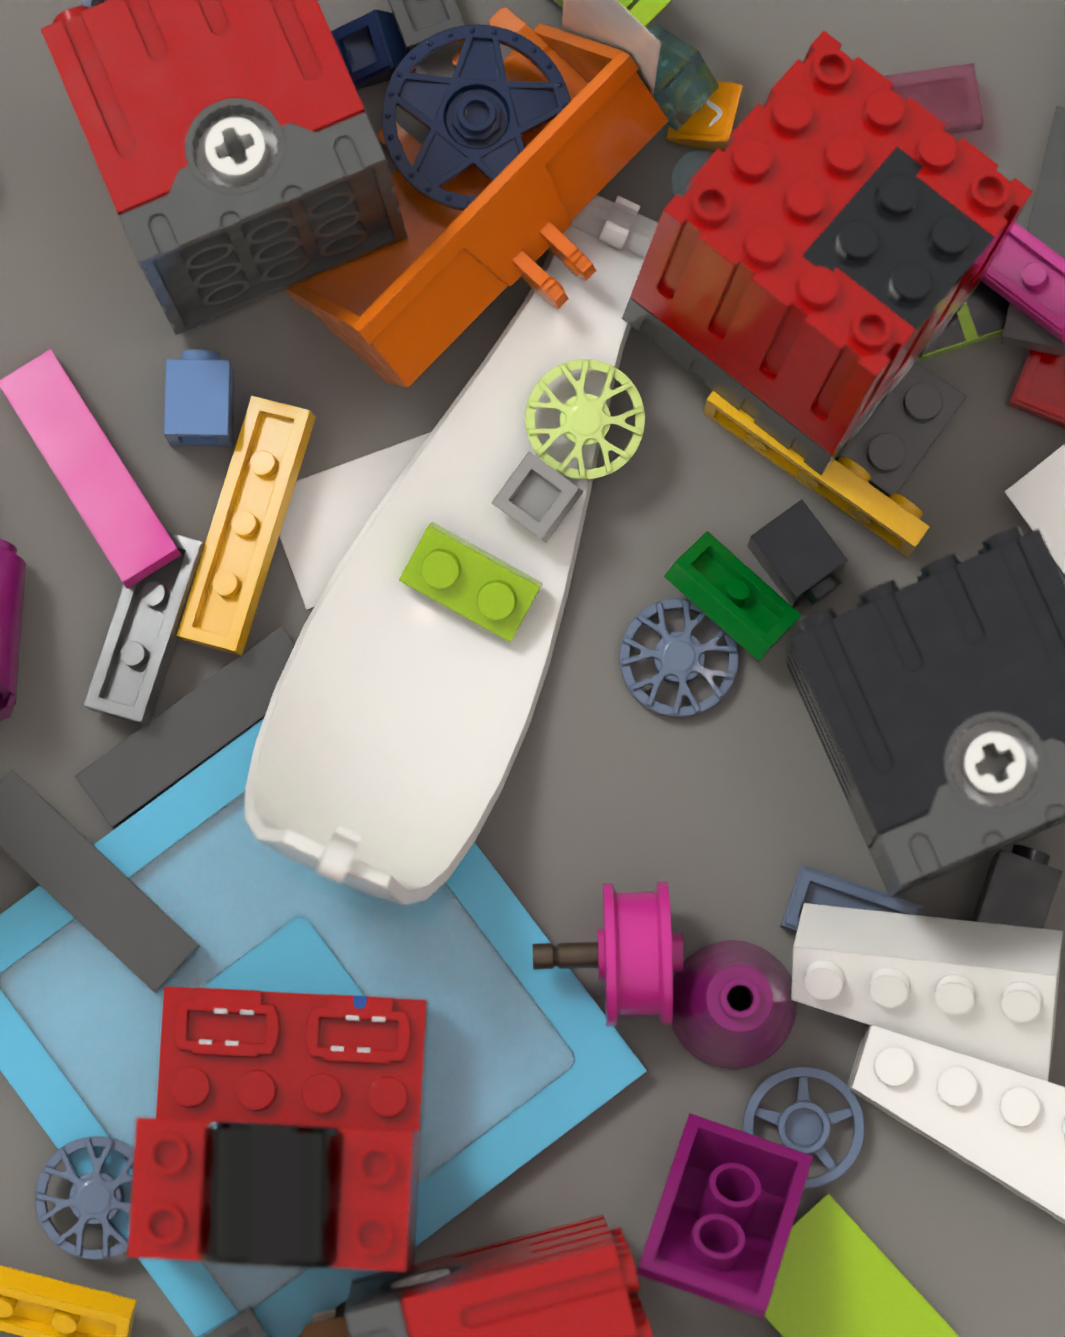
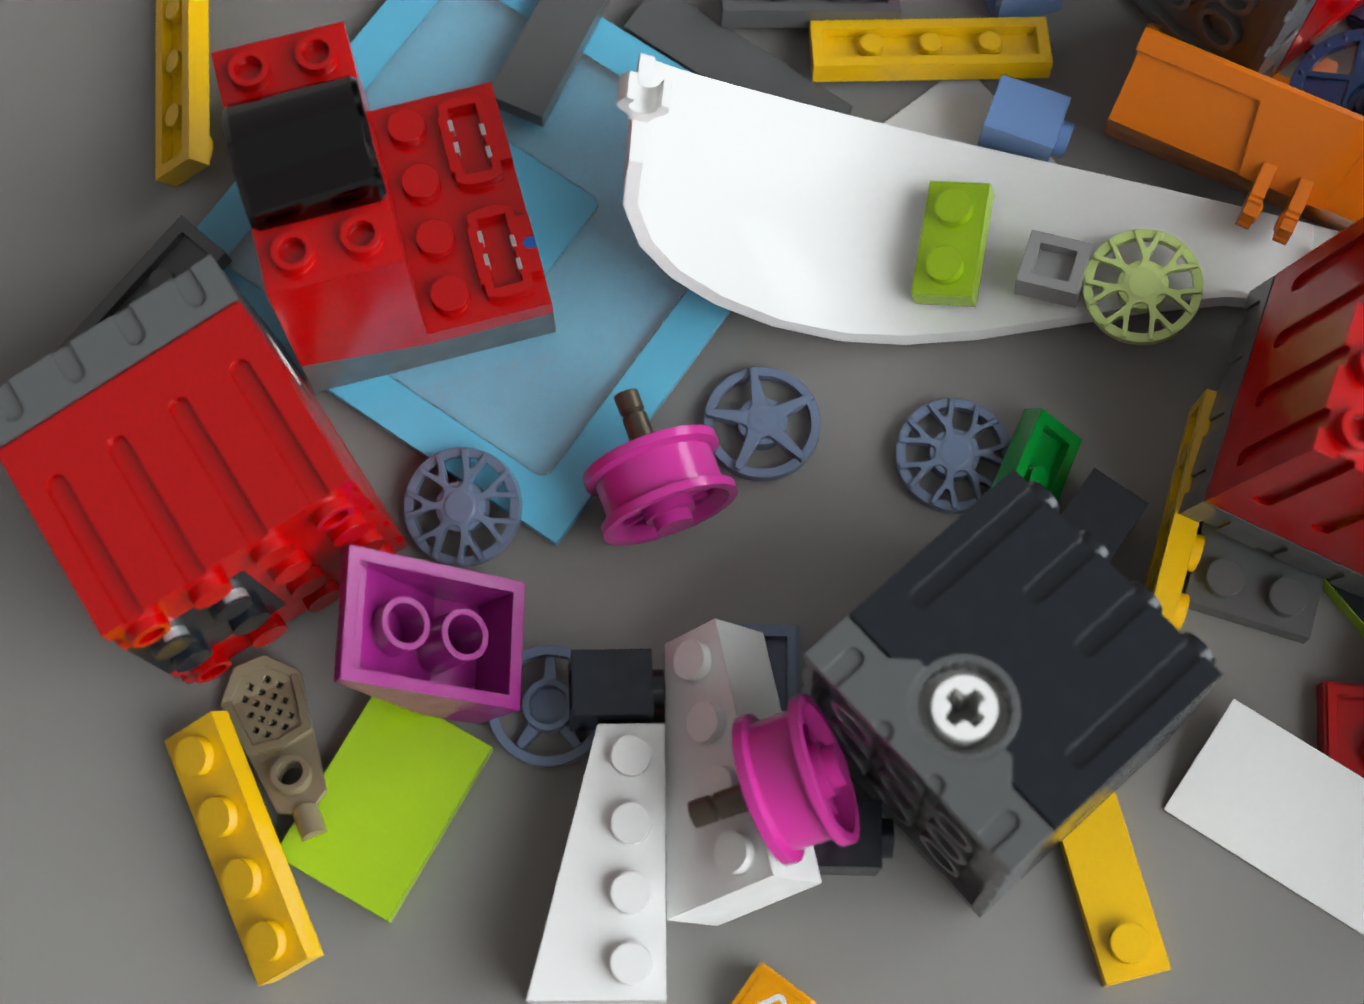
camera: 70 degrees right, 10 degrees down
magenta cone [672,940,797,1069] -> none
none -> sand blue wheel [404,447,522,567]
none -> black brick [568,648,665,731]
none -> dark pink wheel [688,694,860,866]
none -> sand blue wheel [703,367,821,481]
none -> medium blue brick [977,74,1075,162]

